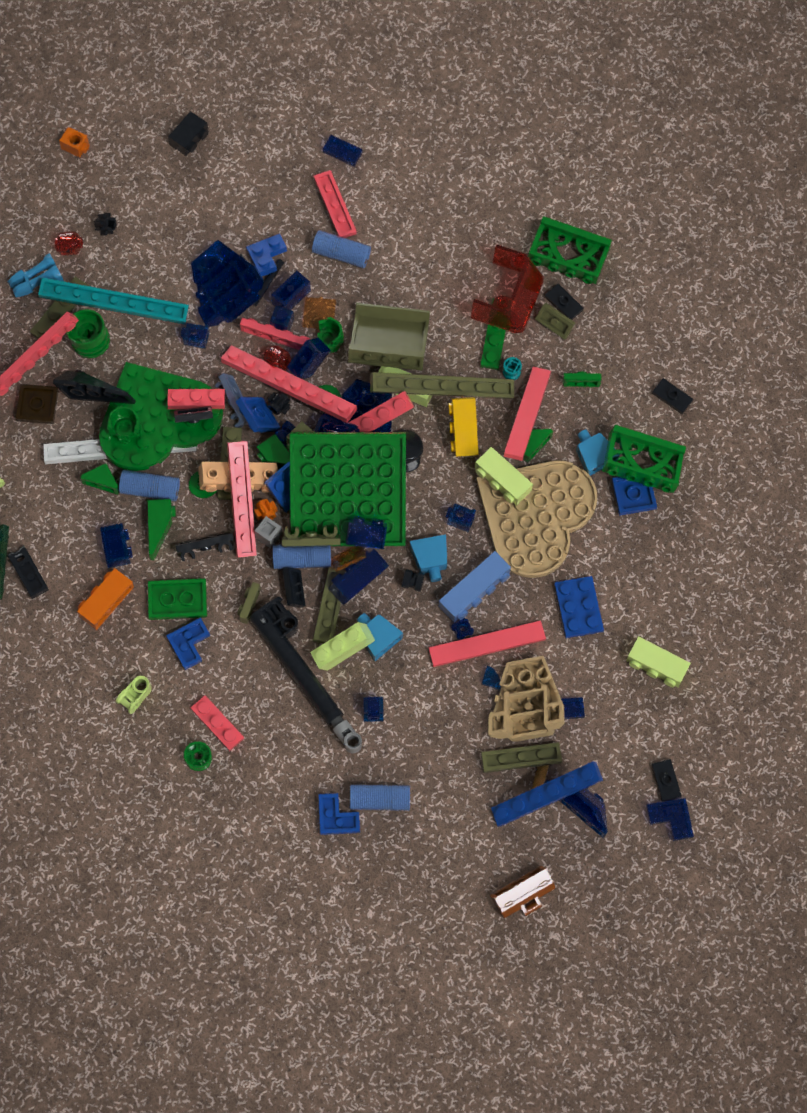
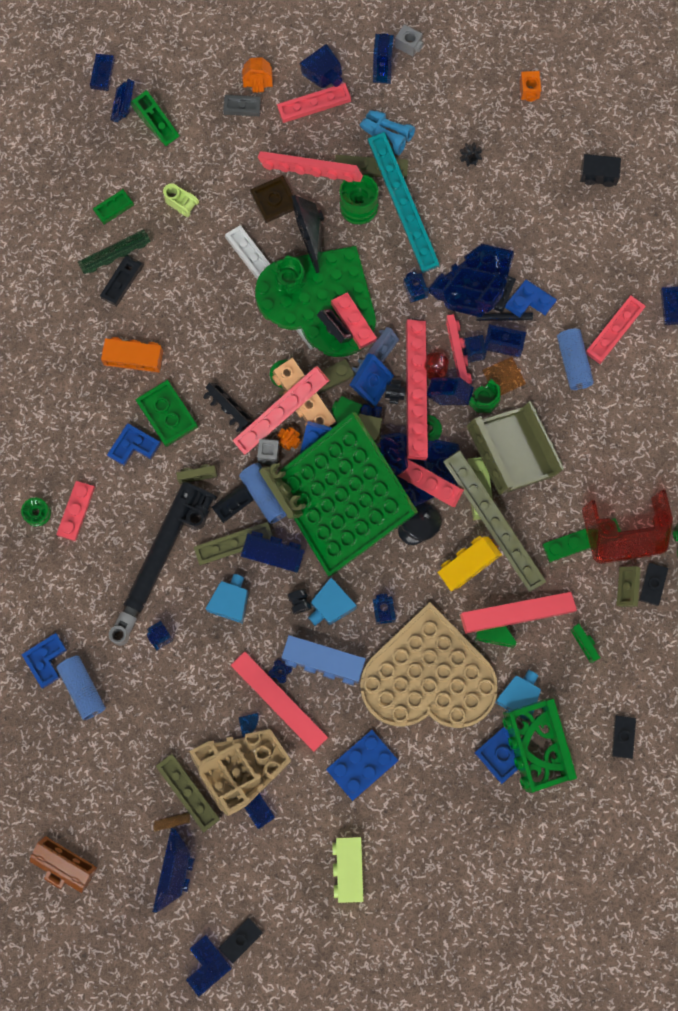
camera: 65 degrees right, 5 degrees up
clear red head [55,231,83,256] -> none
green slope [81,463,119,495] -> none
clear blue brick [100,523,133,568] -> none
yellowish green piece [116,676,152,714] -> none
medium blue piece [119,470,180,502] -> none
green slope [148,499,176,560] -> none
yellowish green brick [310,622,375,670] -> none
clear orange piece [332,543,367,572] -> none
clear blue brick [346,516,387,549] -> none
yellowish green brick [475,447,533,506] -> none
blue plate [491,761,603,827] -> none
teal wheel [502,357,522,381] -> none

